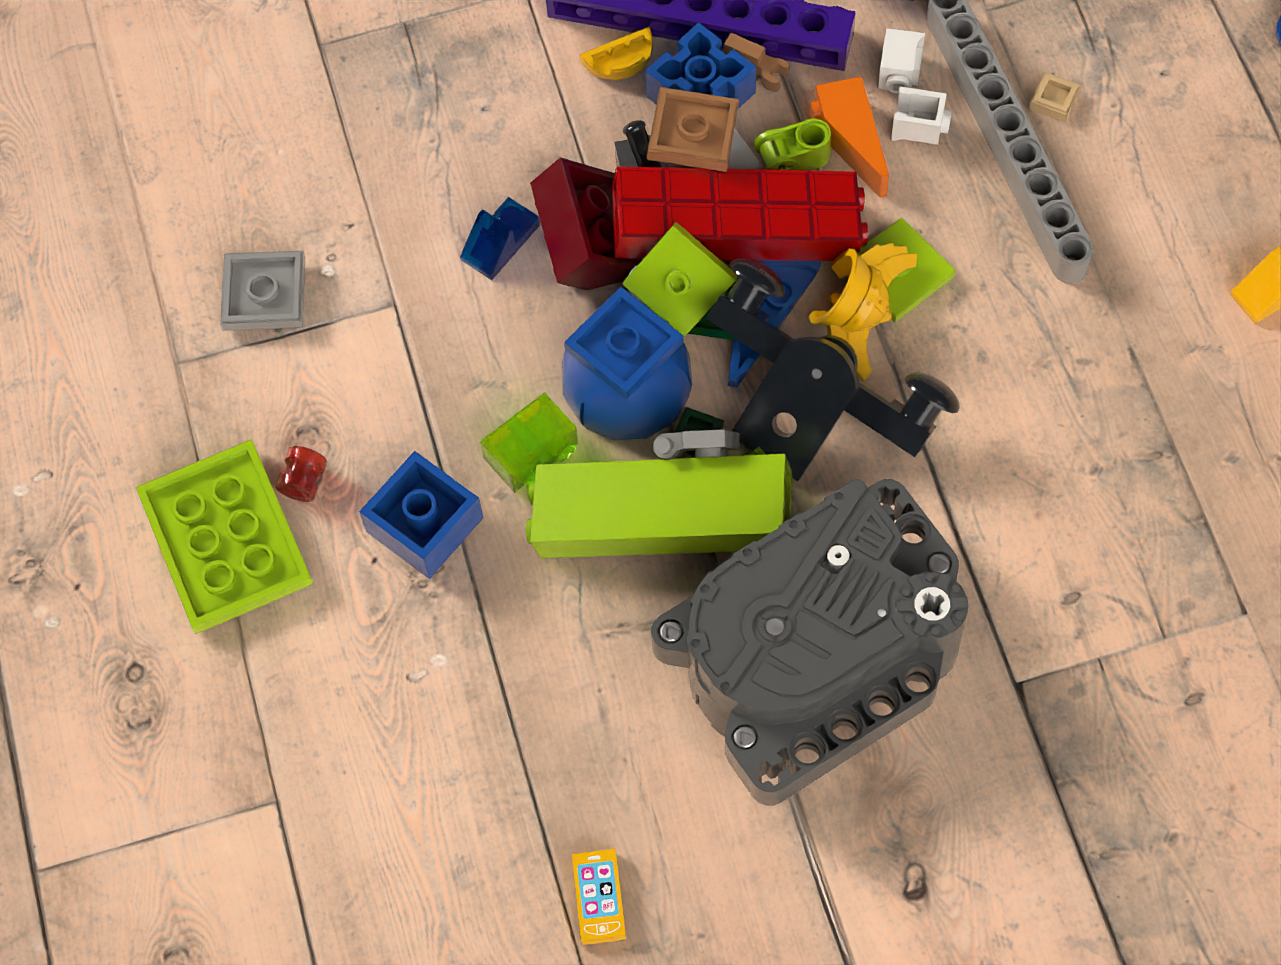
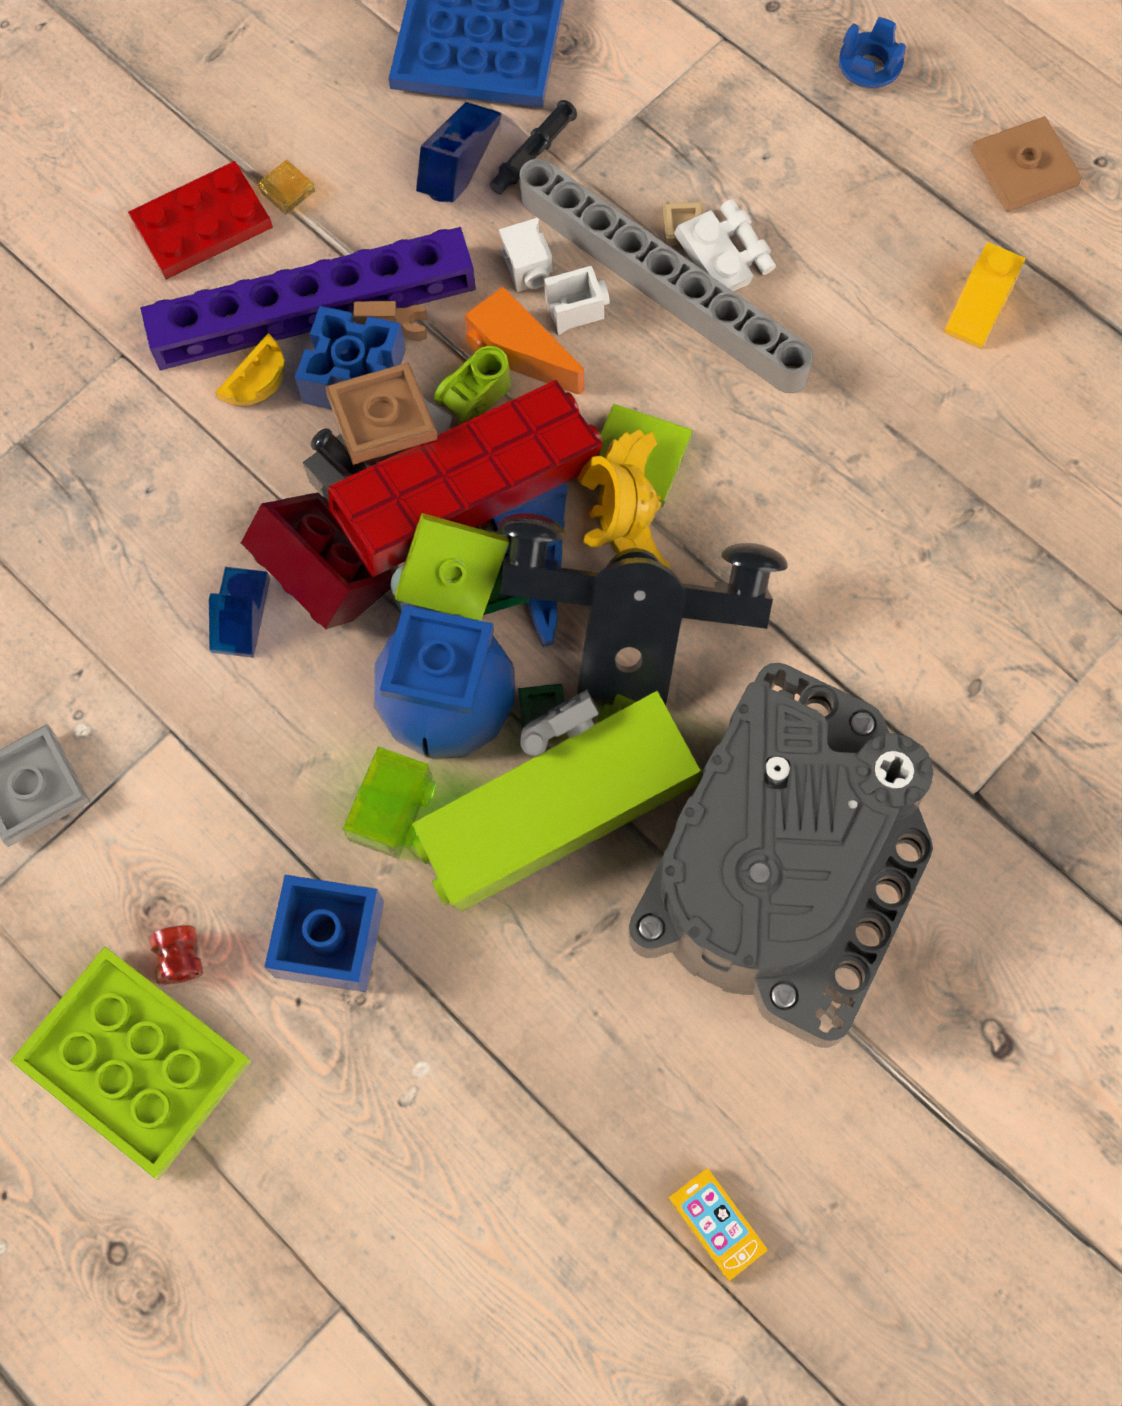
camera: 30 degrees left, 5 degrees up
none -> white plate [674,199,776,292]

